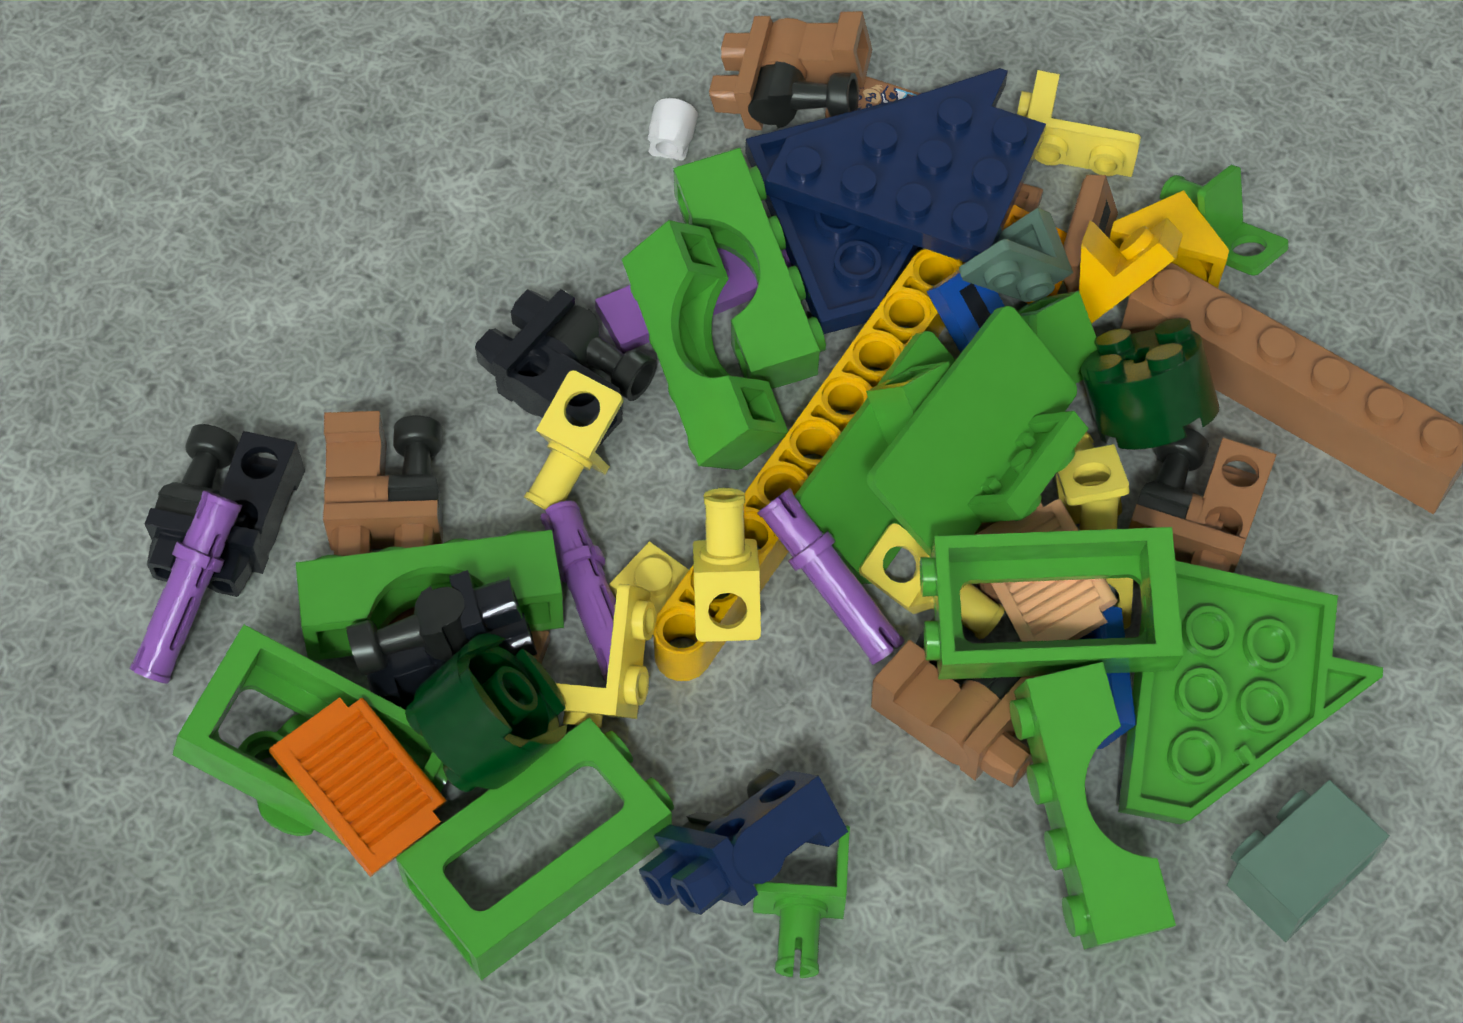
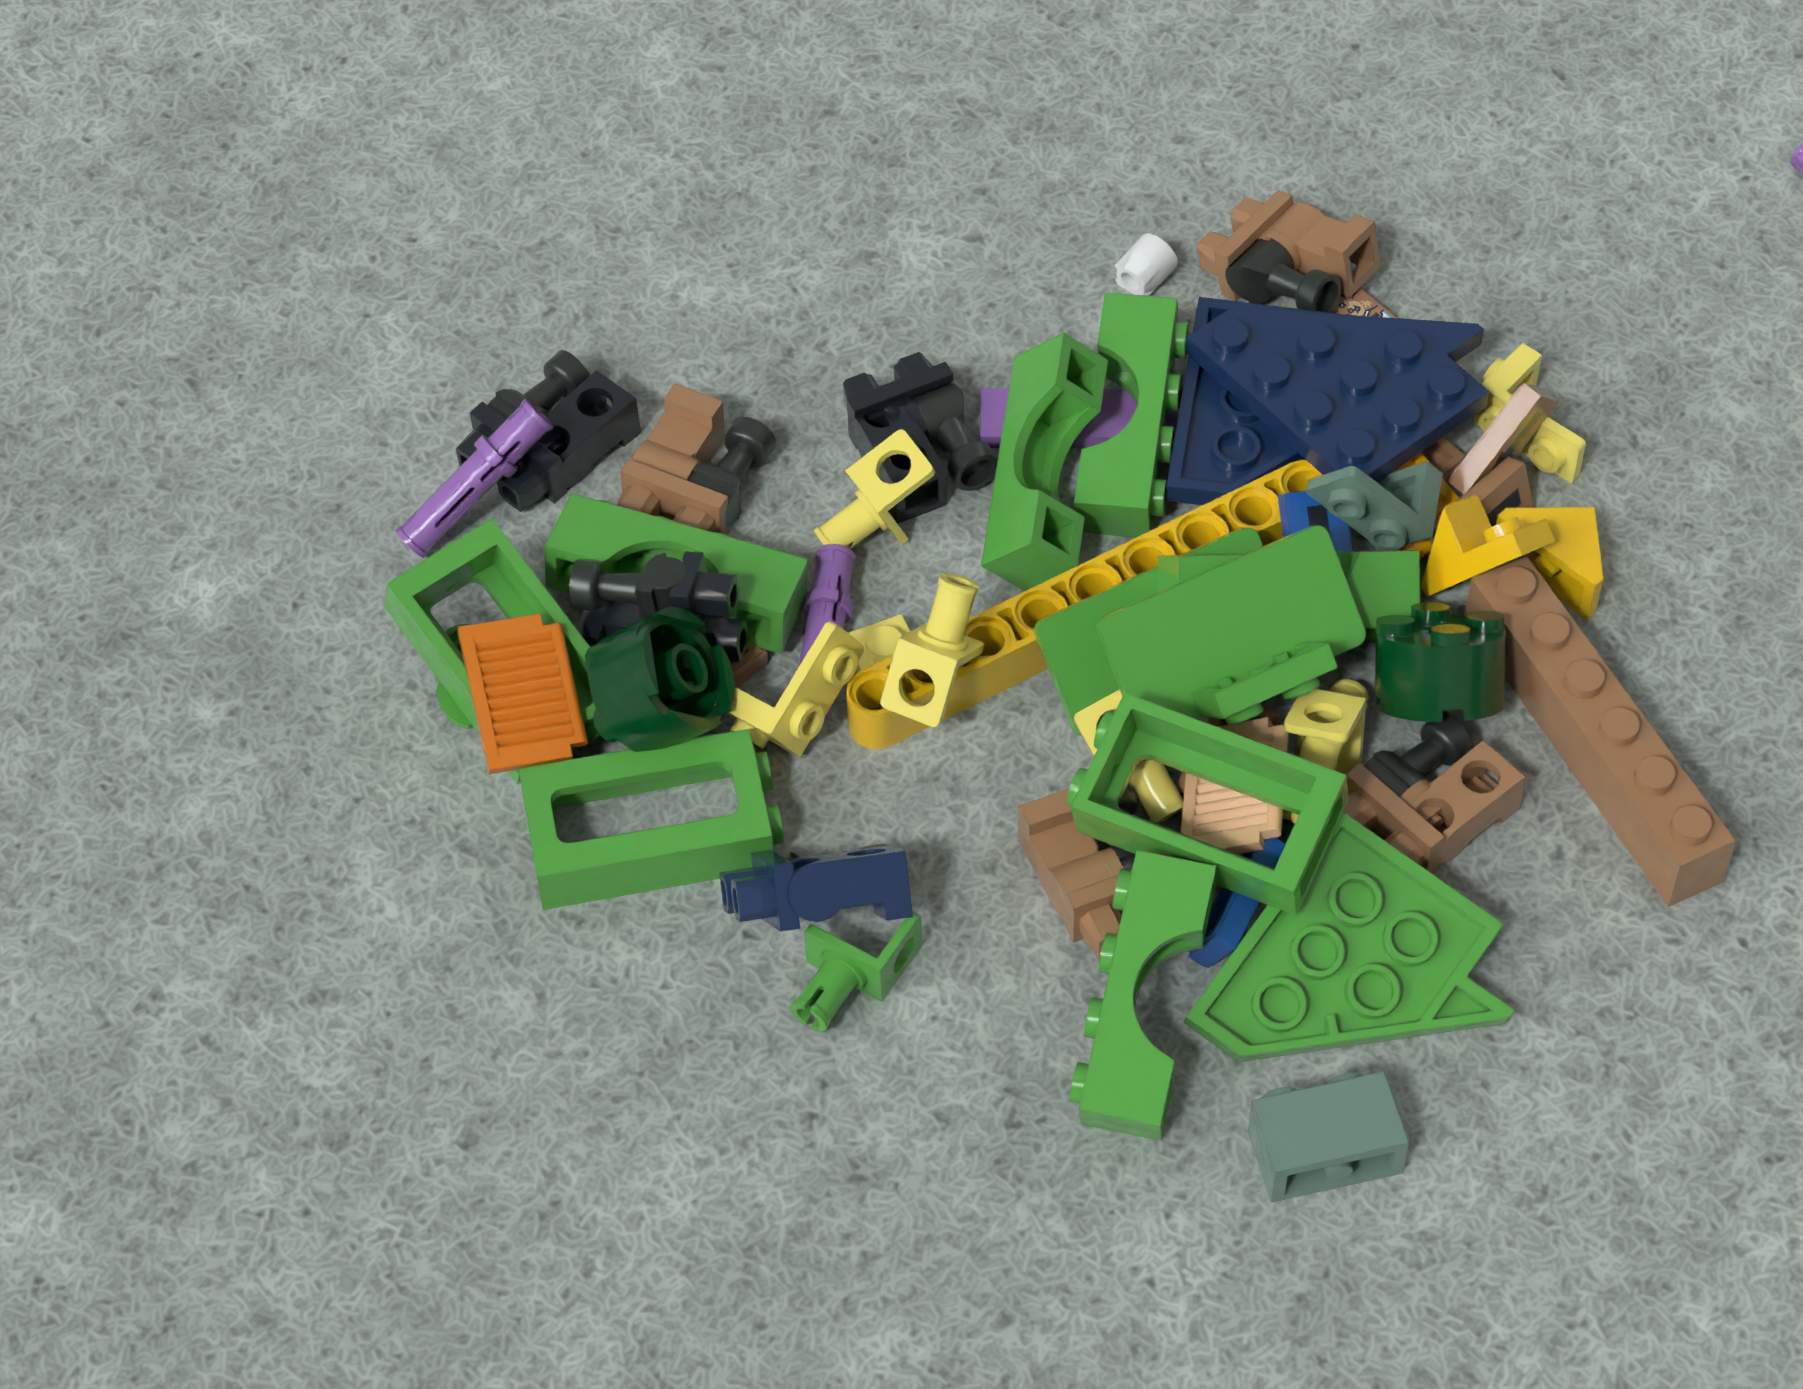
camera: 30 degrees right, 5 degrees down
medium lavender pin [757,488,905,665] -> none
bright green bracket [1160,164,1289,276] -> none
none -> tile [1449,383,1559,494]

